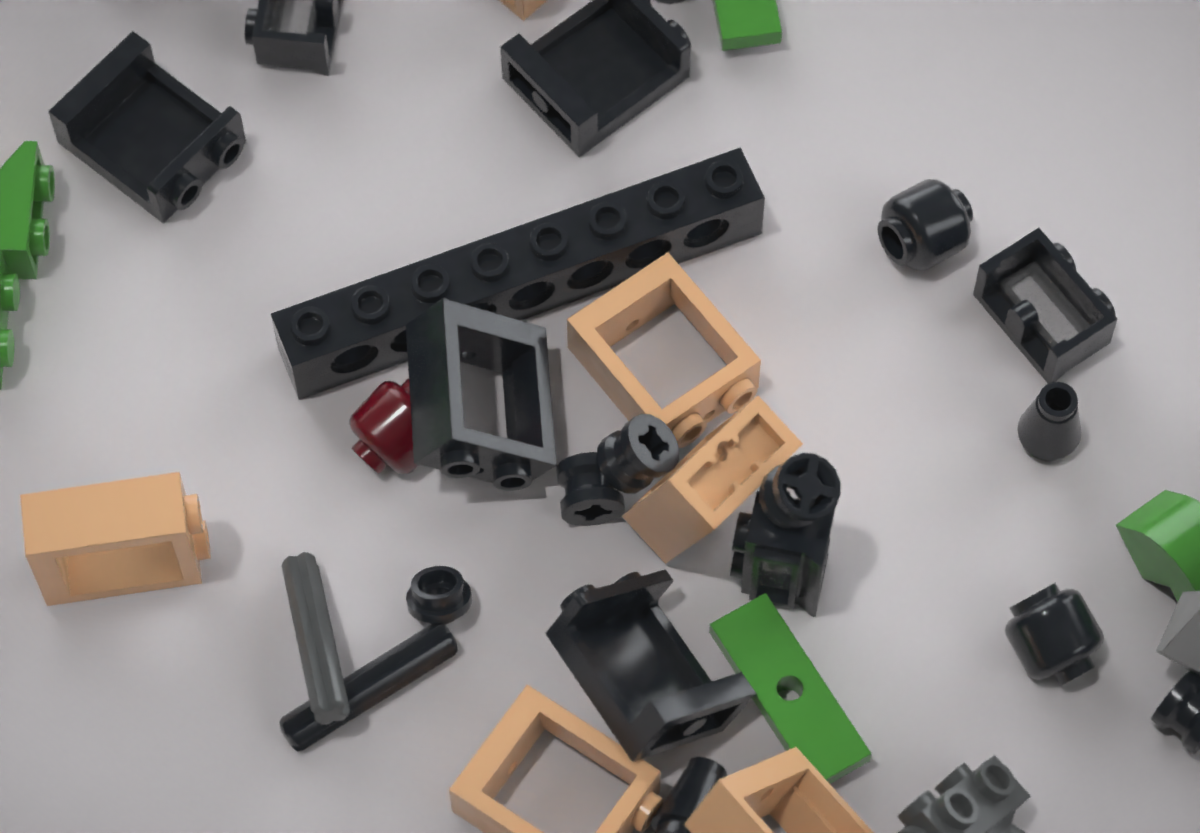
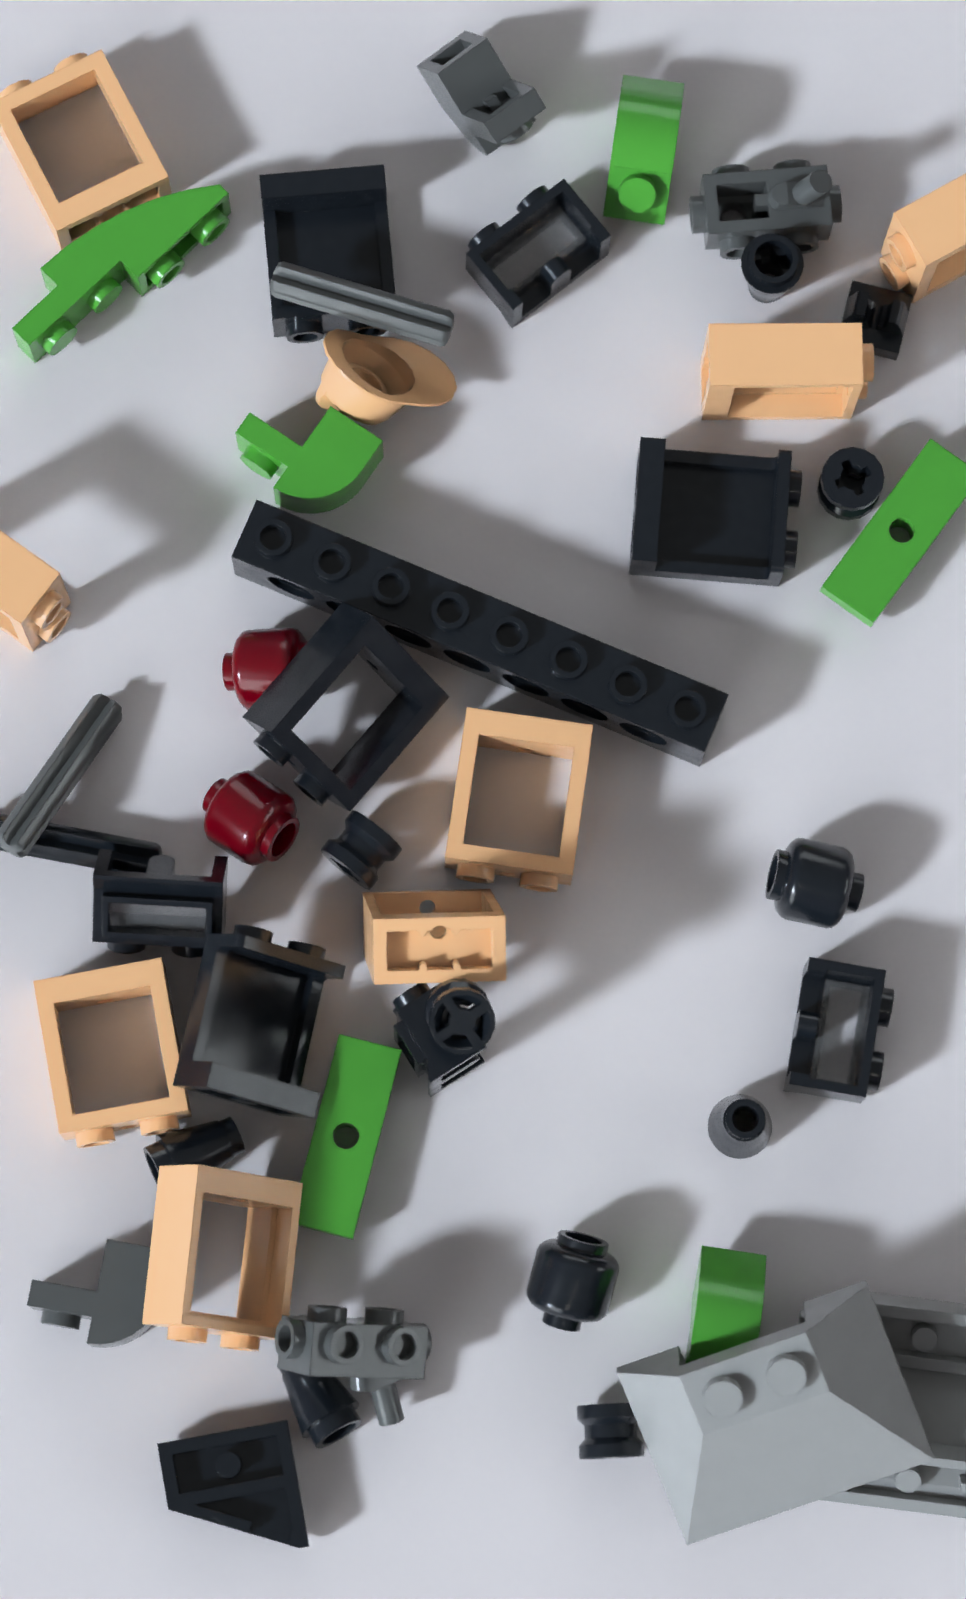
camera: 40 degrees right, 15 degrees up
black plate [406,566,472,625] -> none
black wheel [597,414,679,494] -> none
none -> black window [92,849,228,958]
none -> dark red head [202,770,300,866]
none -> bright green brick [235,406,384,514]
none -> dark grey axle [270,261,454,347]
none -> light nougat piece [316,329,457,425]

